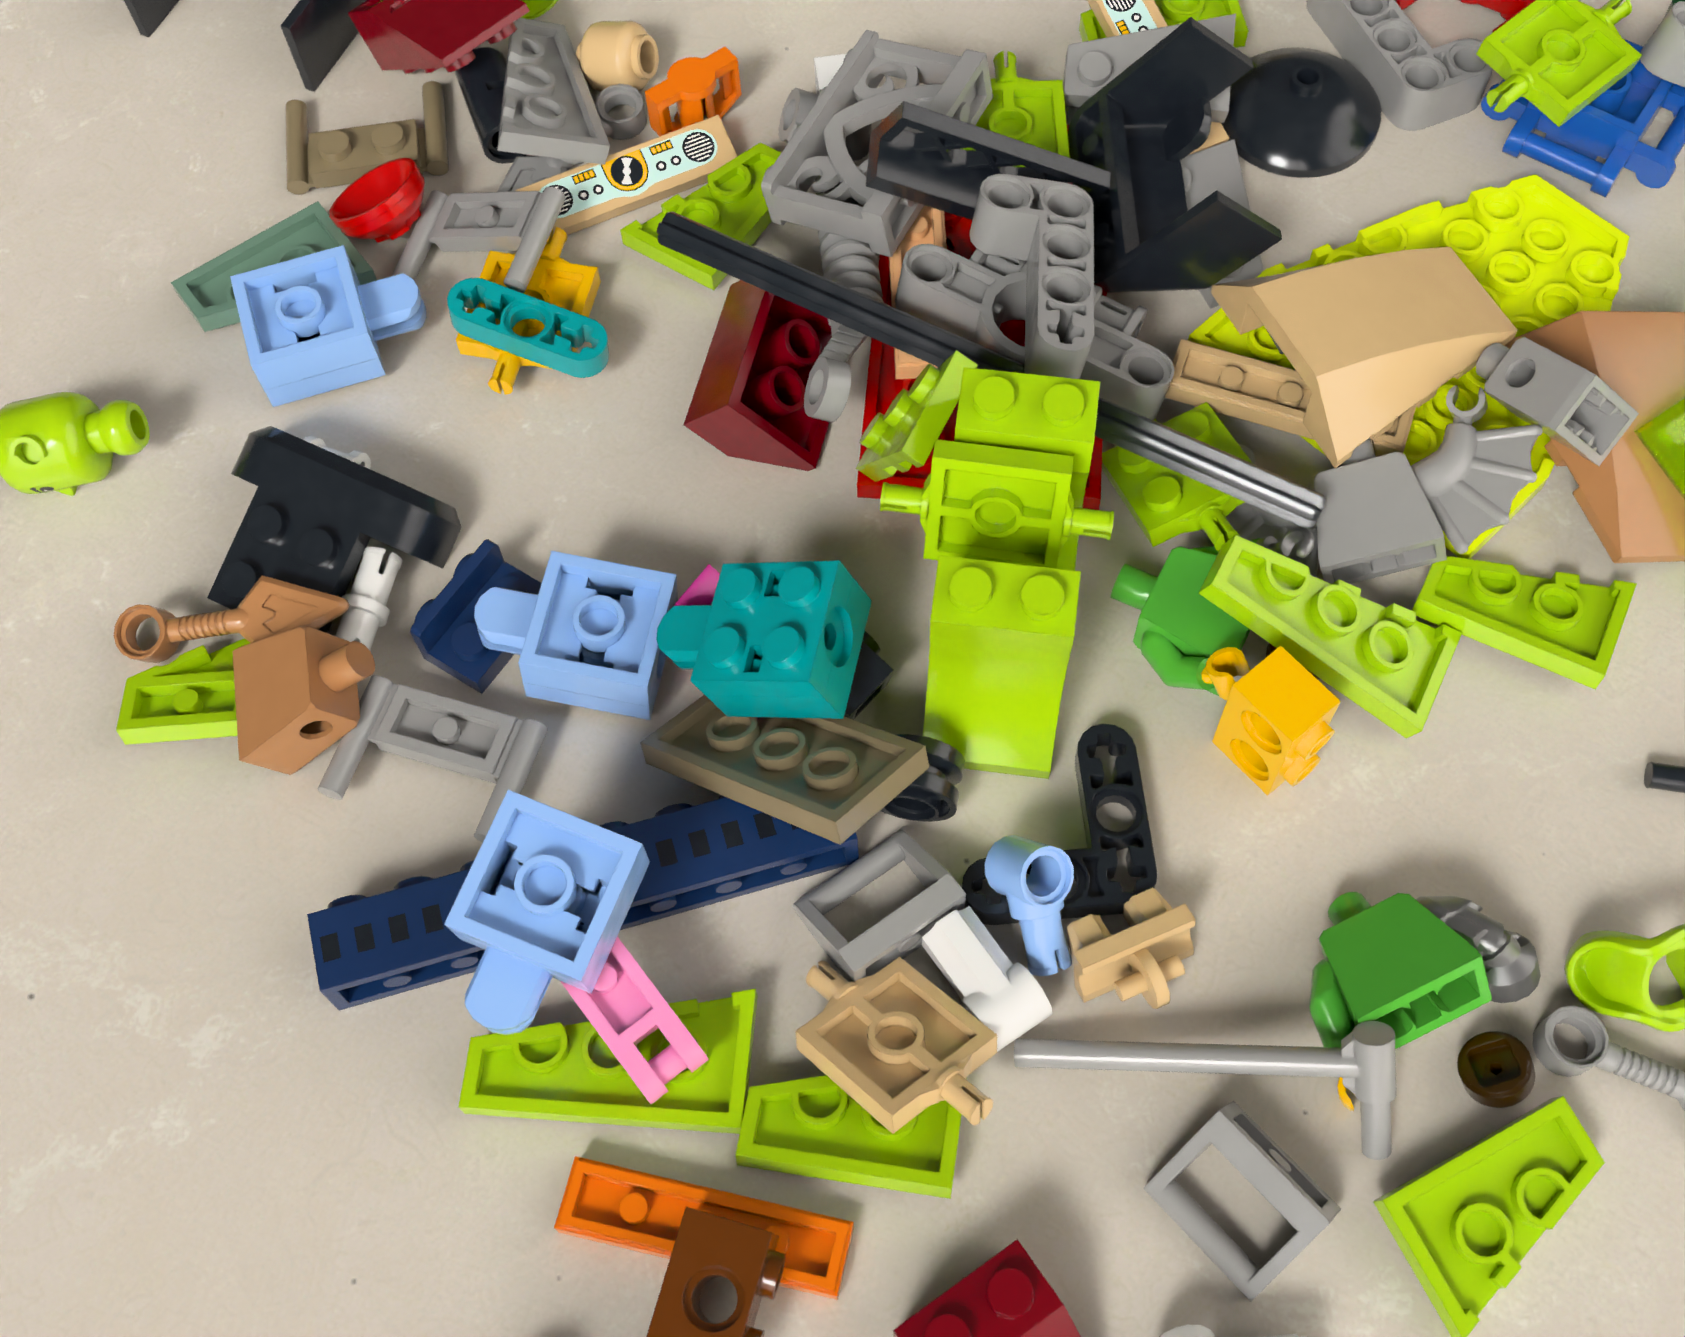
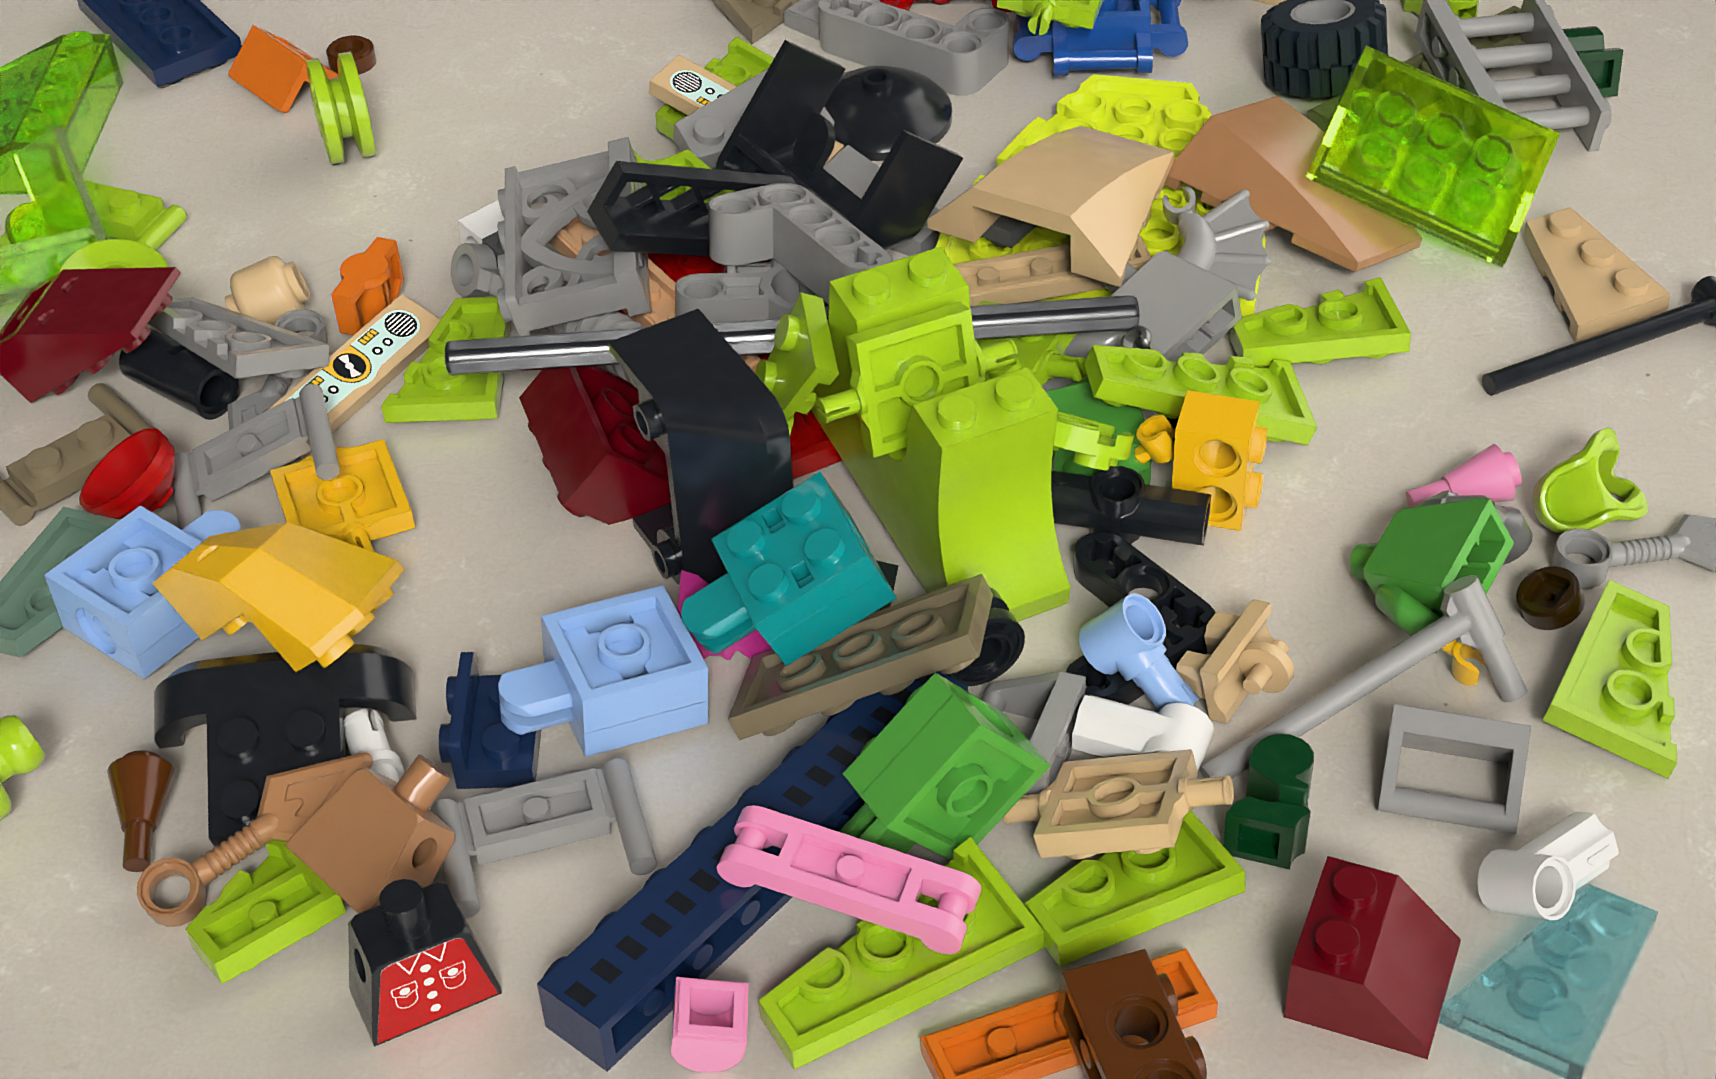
camera: 35 degrees left, 20 degrees down
light blue brick [444,790,650,1035] -> none
teal beam [447,278,609,378] -> none
light grey torso [1476,337,1639,466] -> none
none -> reddish brown cone [107,750,176,872]
none -> yellow brick [152,522,405,672]
none -> torso [348,879,502,1047]
none -> black windscreen [608,308,794,585]
none -> bright pink brick [671,977,749,1072]
none -> bright green brick [839,672,1051,860]
none -> black piece [1051,466,1212,546]
none -> lime plate [1053,411,1135,471]
none -> dark green leg [1223,734,1314,870]
none -> bright pink cone [1406,444,1522,508]

